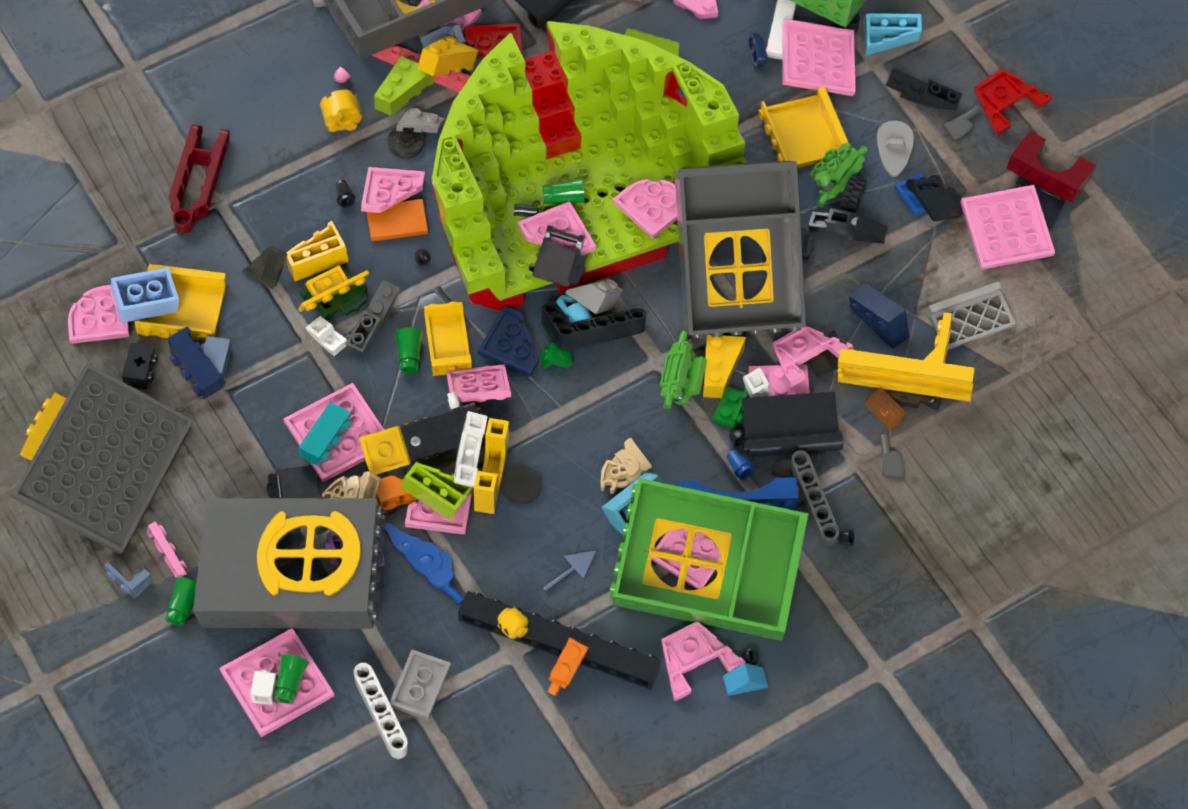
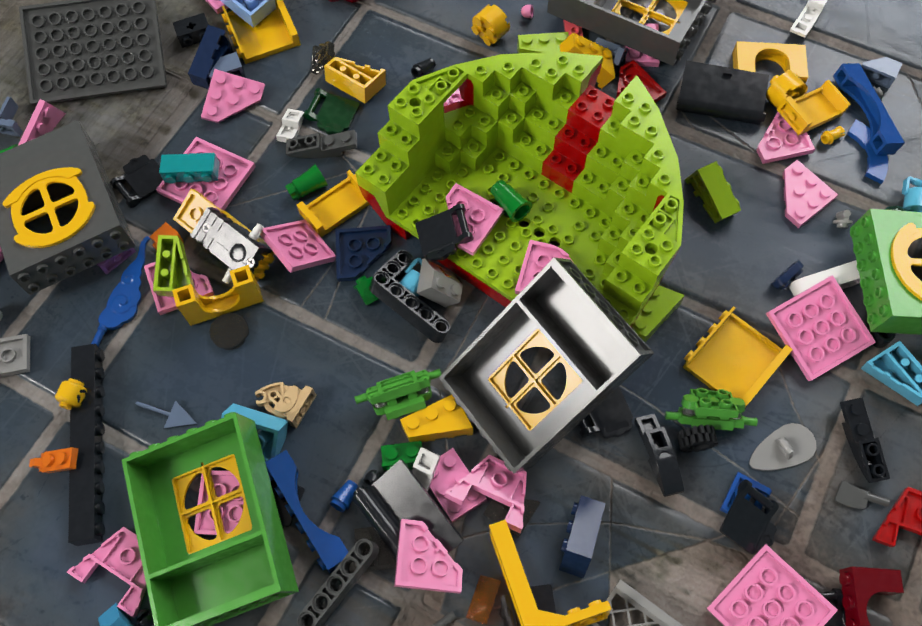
camera: 65 degrees right, 5 degrees up
yellow bracket [298,265,370,312] -> none
tan piece [322,472,381,498] -> none
white slope [454,411,487,488] -> none
black pin [514,203,538,217] -> none
none -> bright pink plate [201,69,265,124]
none -> bright pink plate [394,519,463,594]

